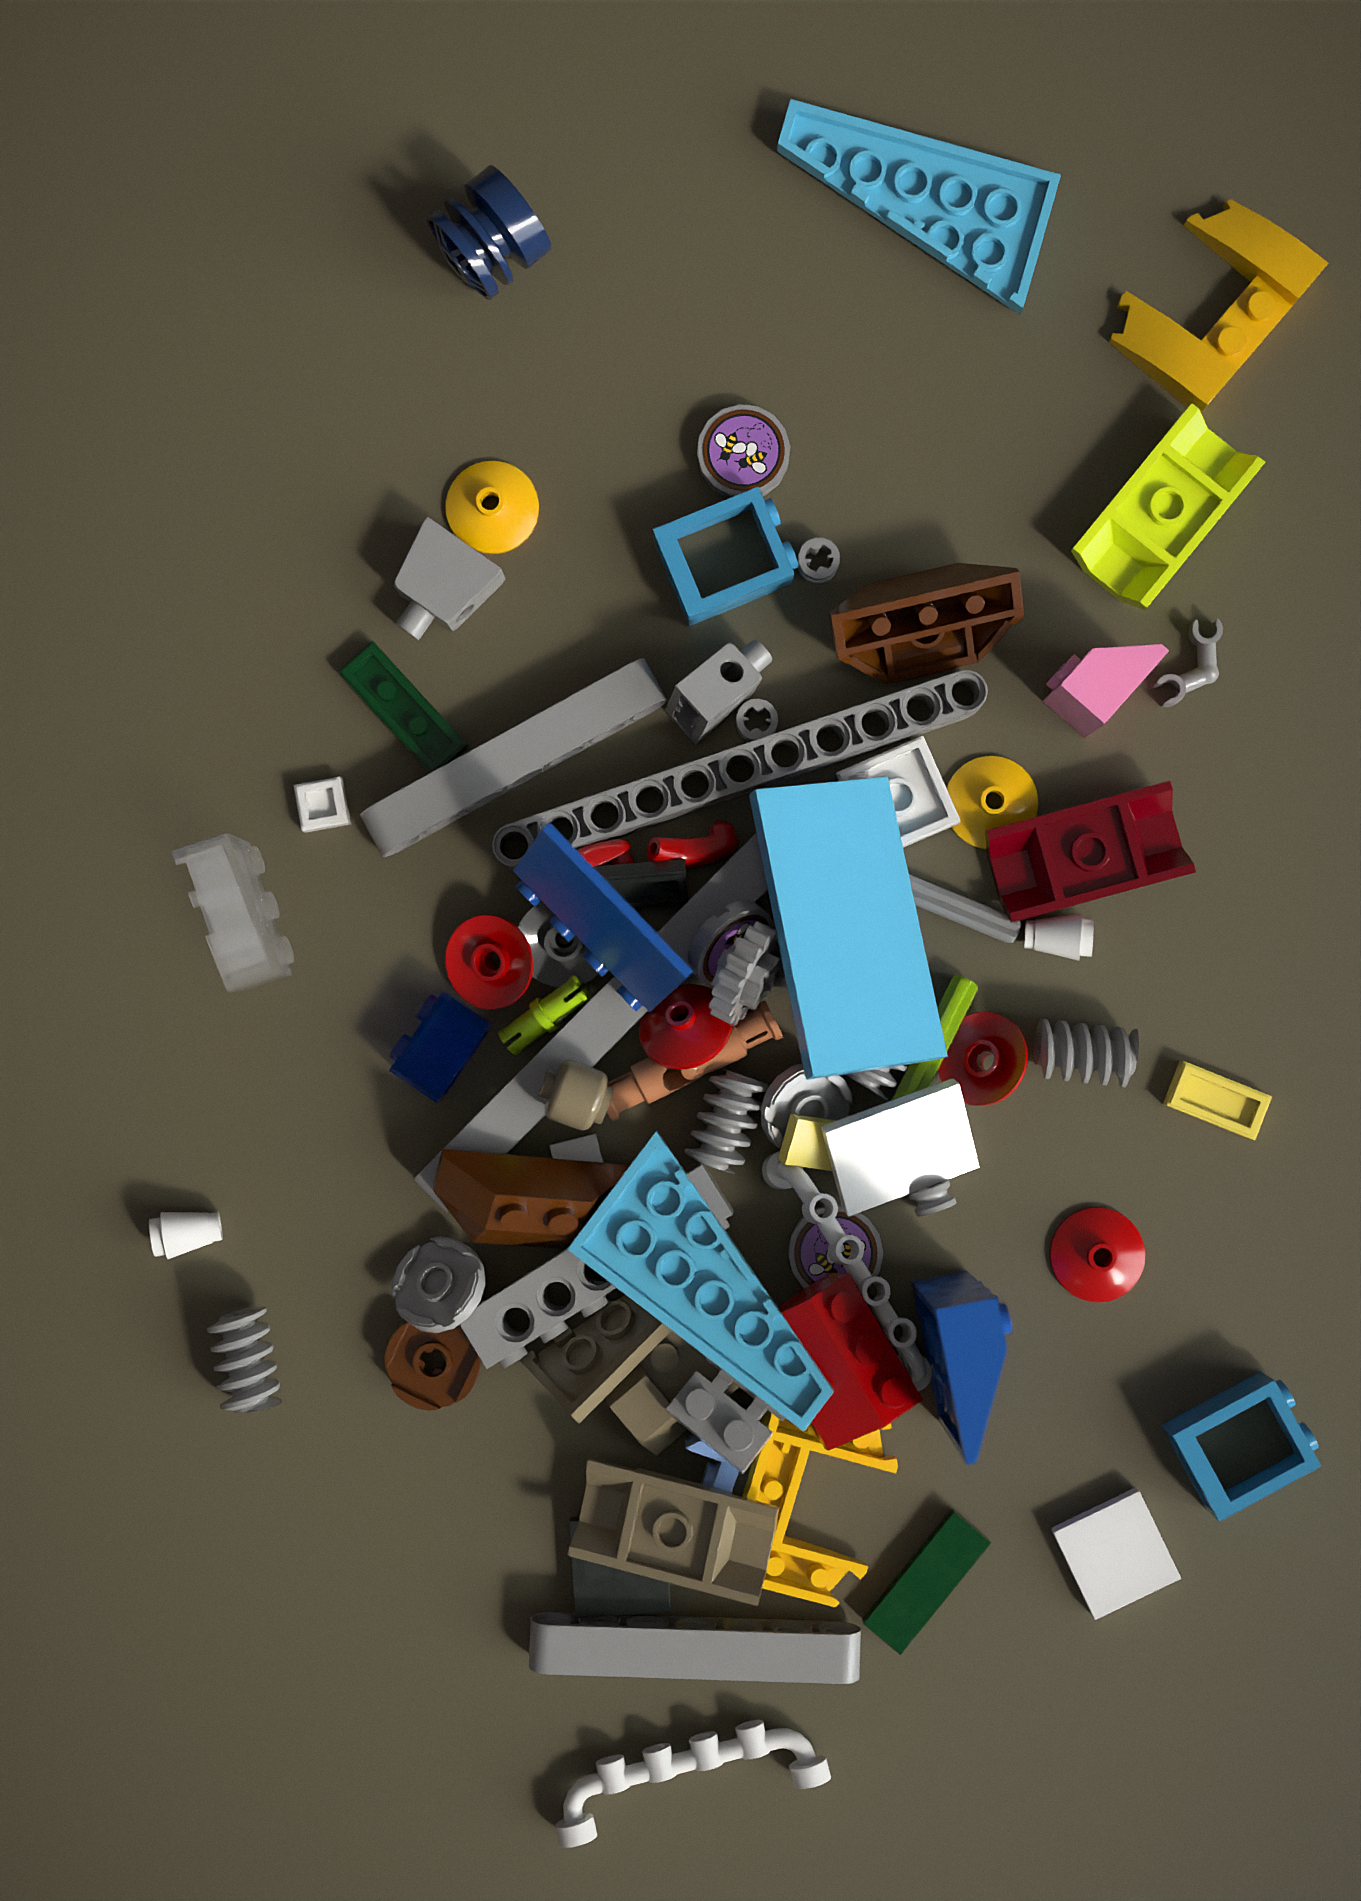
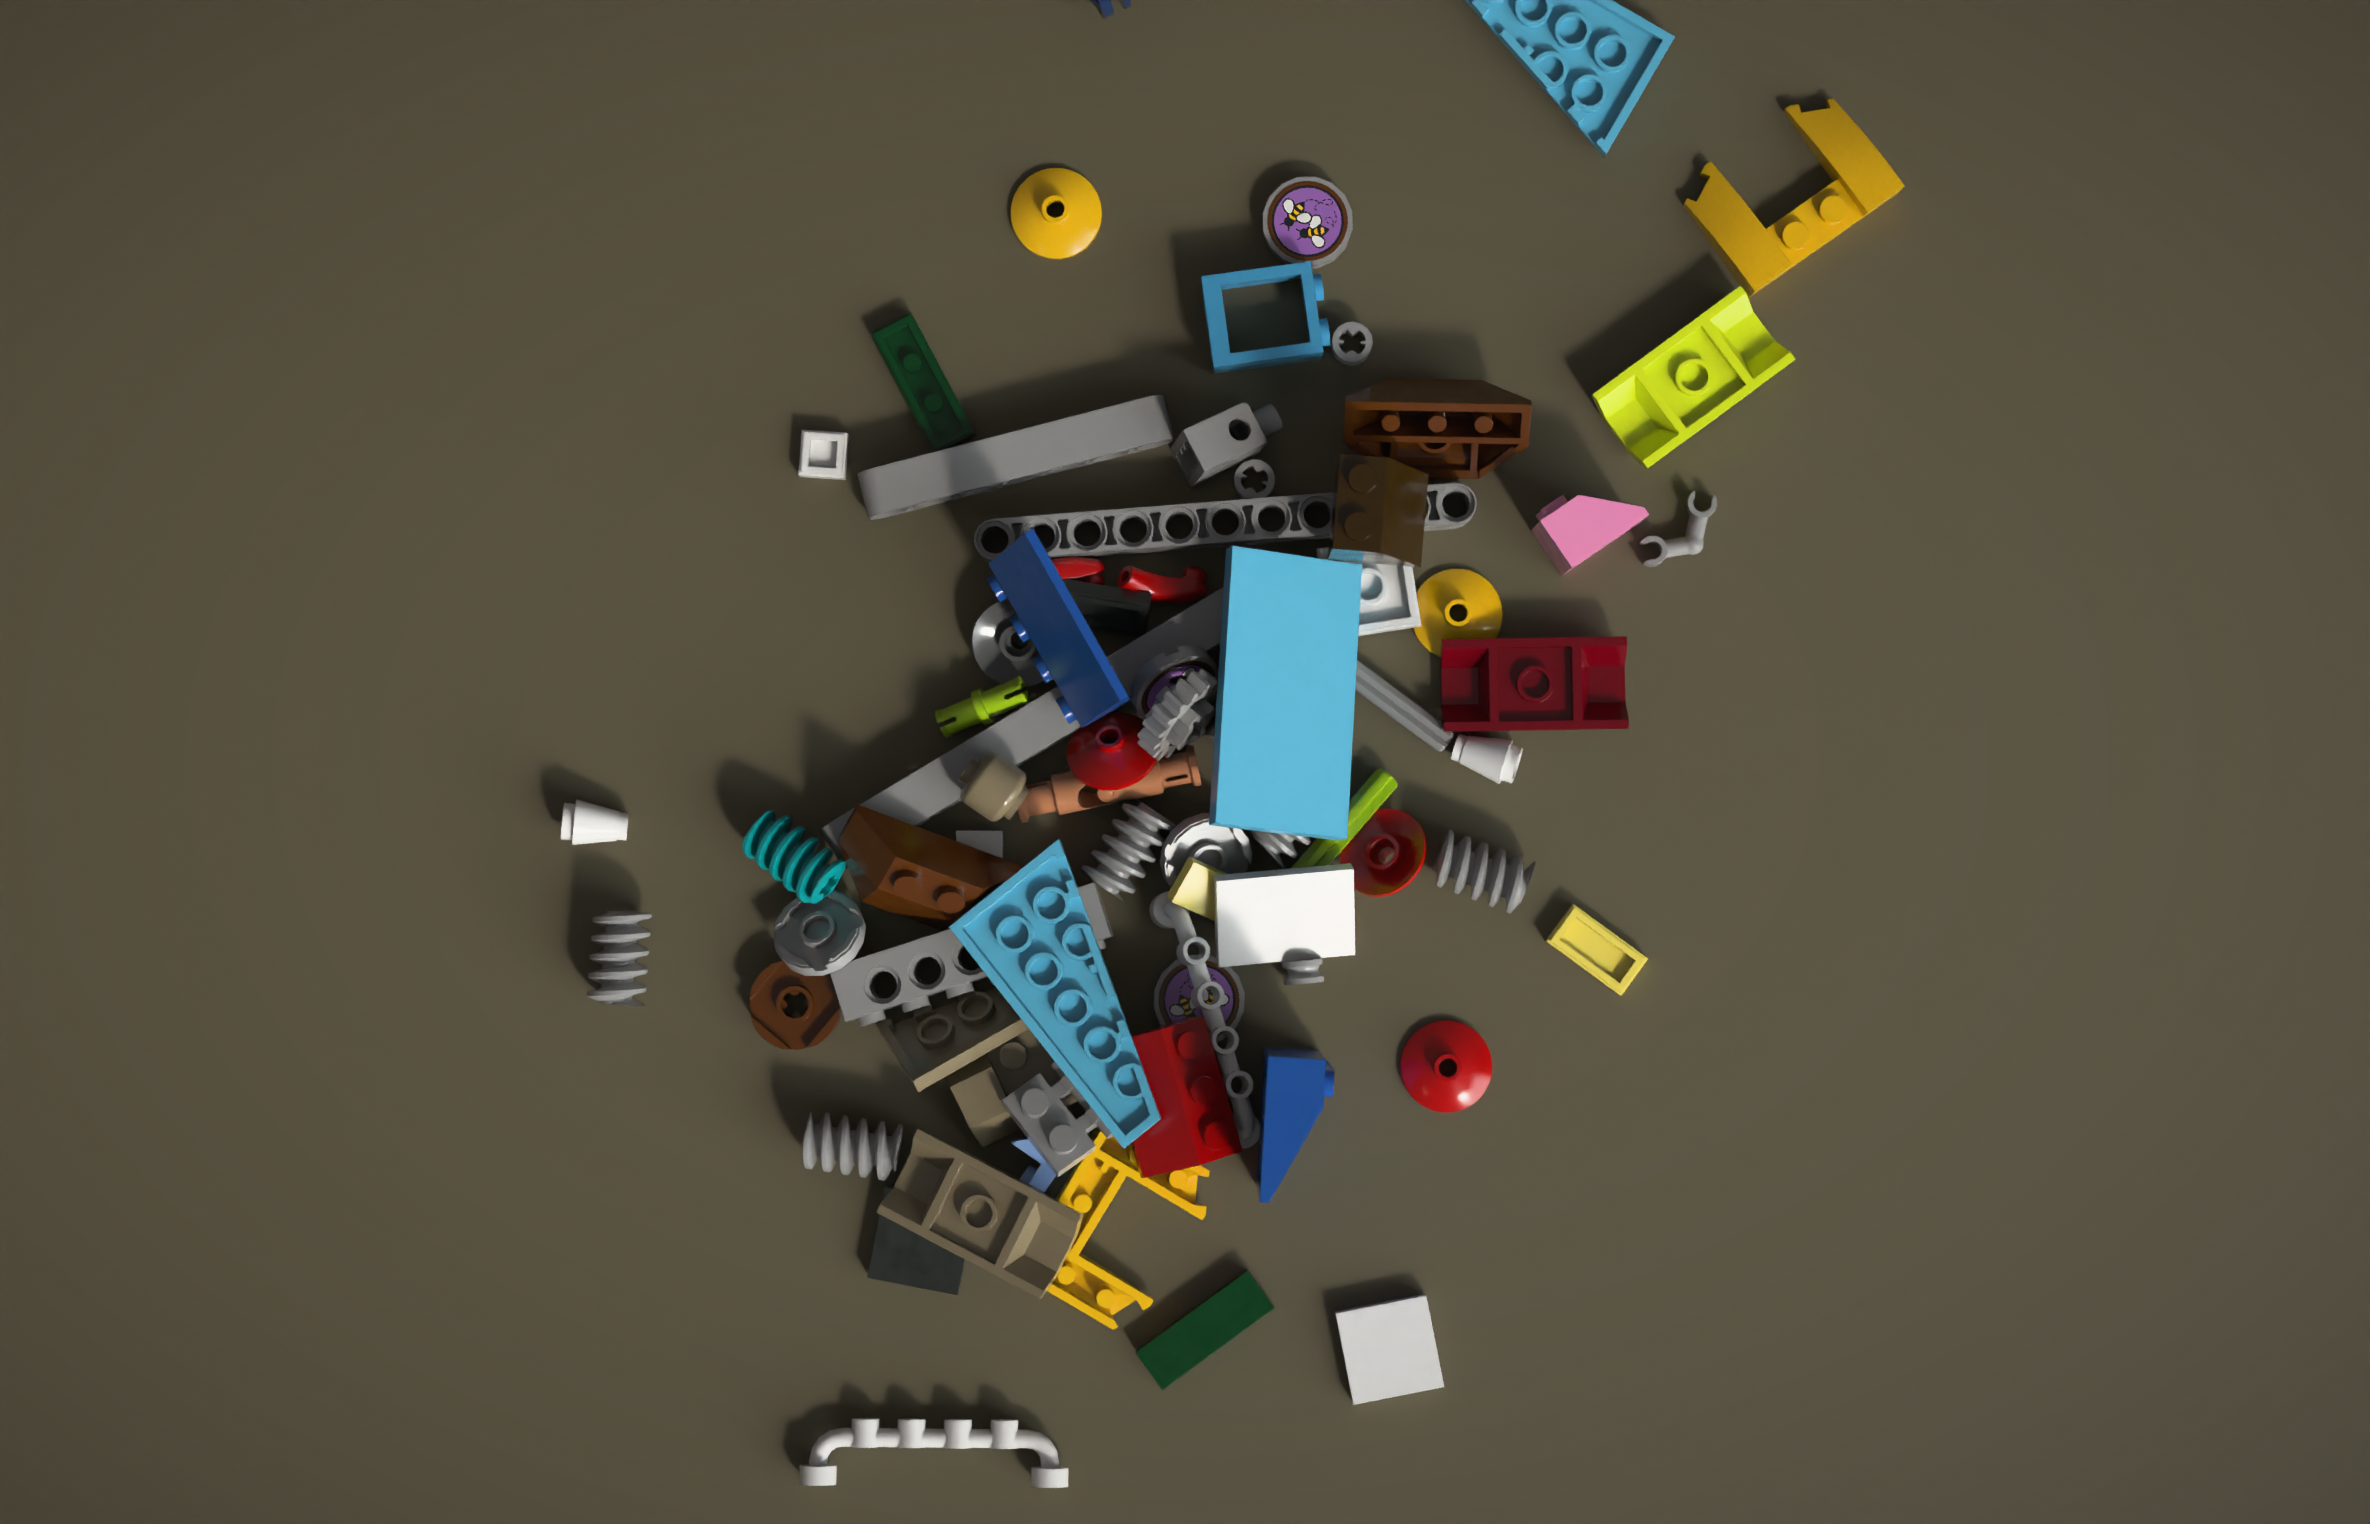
camera: 15 degrees right, 0 degrees up
clear wedge [171,833,294,993] -> none
clear blue brick [389,991,494,1103] -> none
light grey torso [394,517,505,641] -> none
red dish [445,915,533,1010] -> none
light grey beam [528,1612,861,1684] -> none
dark azure window [1161,1371,1321,1522] -> none
none -> teal piece [742,810,847,904]
none -> light grey piece [802,1111,903,1181]
none -> dark brown slope [1328,454,1429,568]

